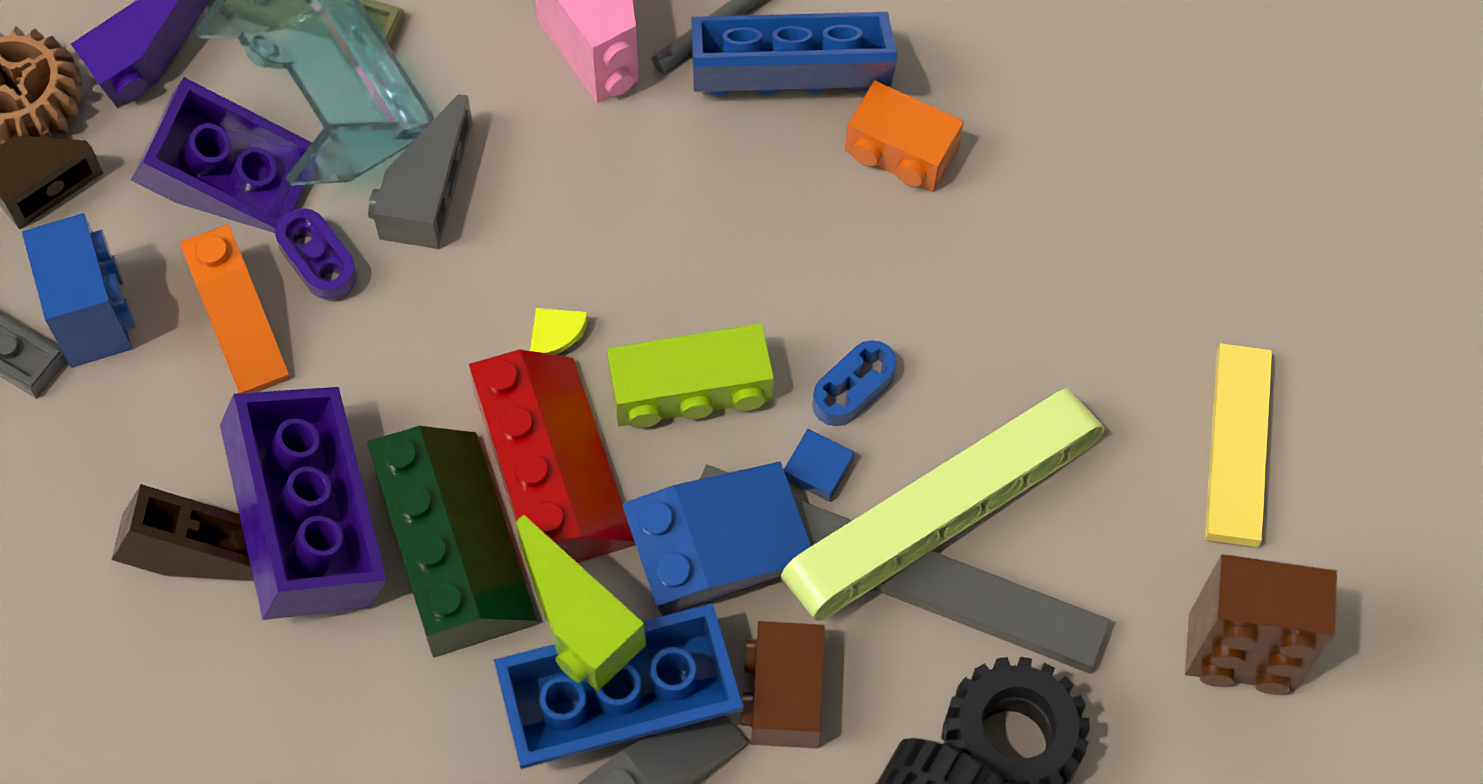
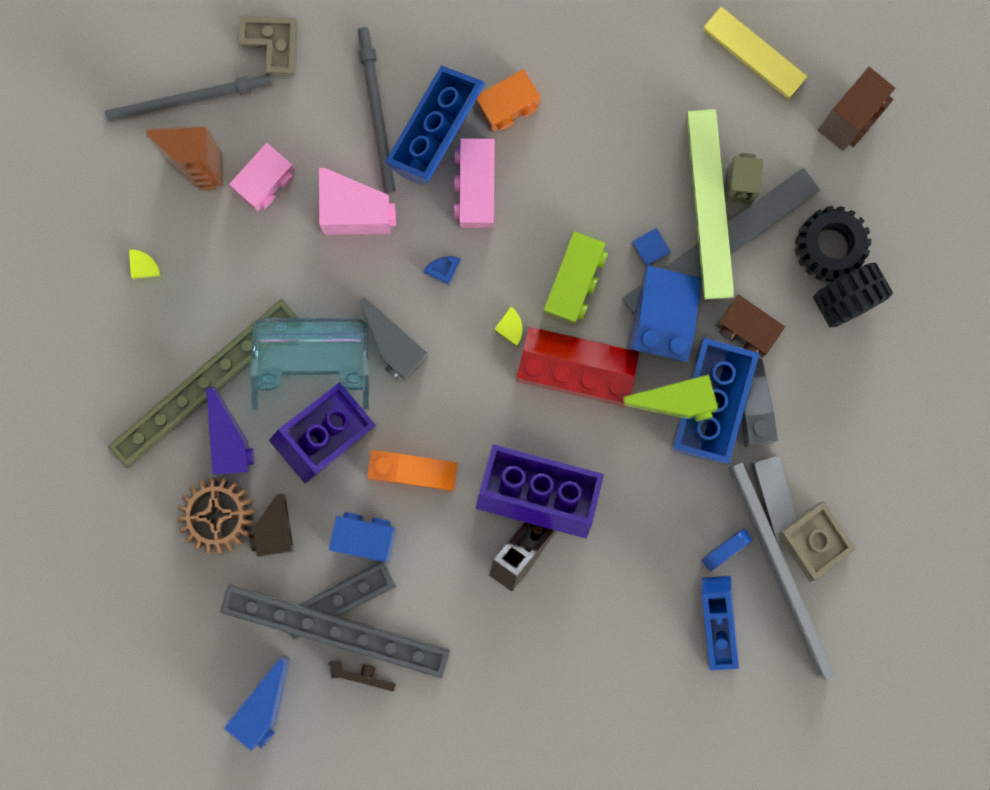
camera: 60 degrees left, 20 degrees up
dark purple plate [275,208,357,299] -> none
dark green slope [367,426,538,658] -> none
blue beam [812,340,896,426] -> none
none -> blue tile [423,256,461,285]
none -> bright pink brick [454,139,495,228]
none -> olive brick [725,153,763,204]

